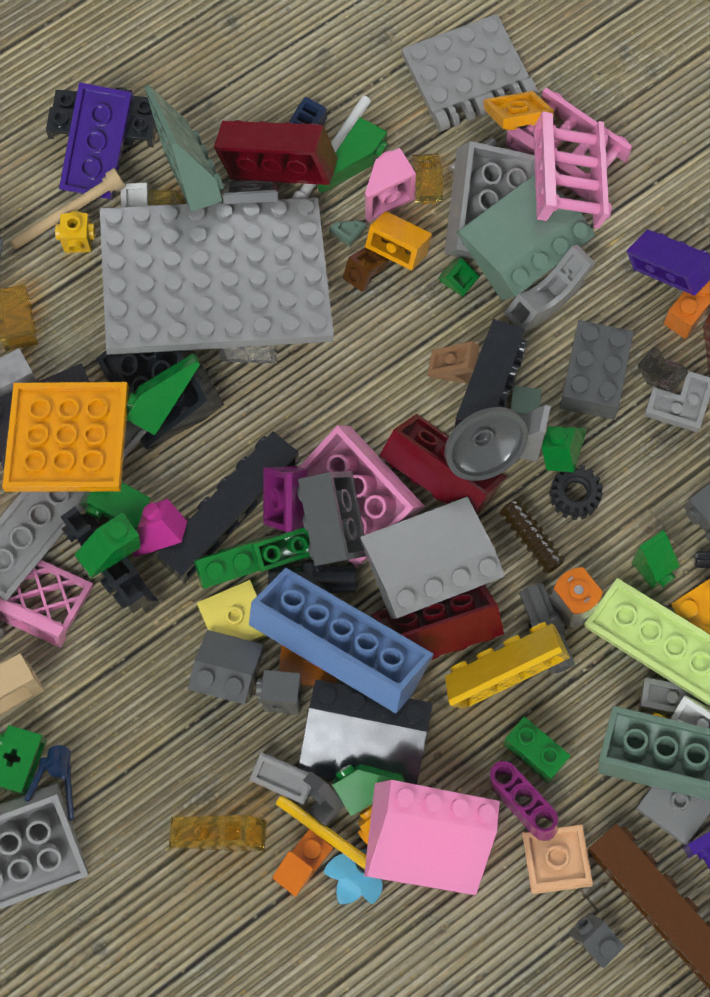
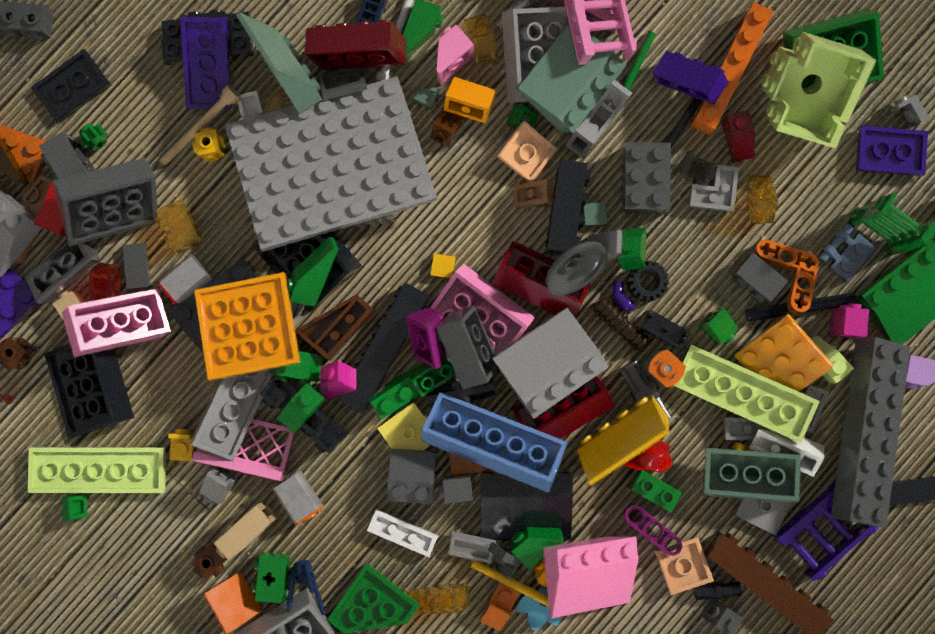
camera: 10 degrees left, 15 degrees up
none -> flat silver piece [272,471,324,526]
none -> reddish brown wedge [295,294,375,361]
none -> green plate [327,563,421,634]
none -> white plate [367,509,438,557]
none -> yellow tile [430,253,456,279]
none -> light nougat plate [496,121,557,183]
none -> dark purple arm [612,282,635,312]
none -> green bar [622,31,656,90]
none -> red piece [623,440,672,472]
none -> black hinge [639,310,690,351]
none -> black bar [665,97,702,148]
none -> black pin [694,581,742,601]

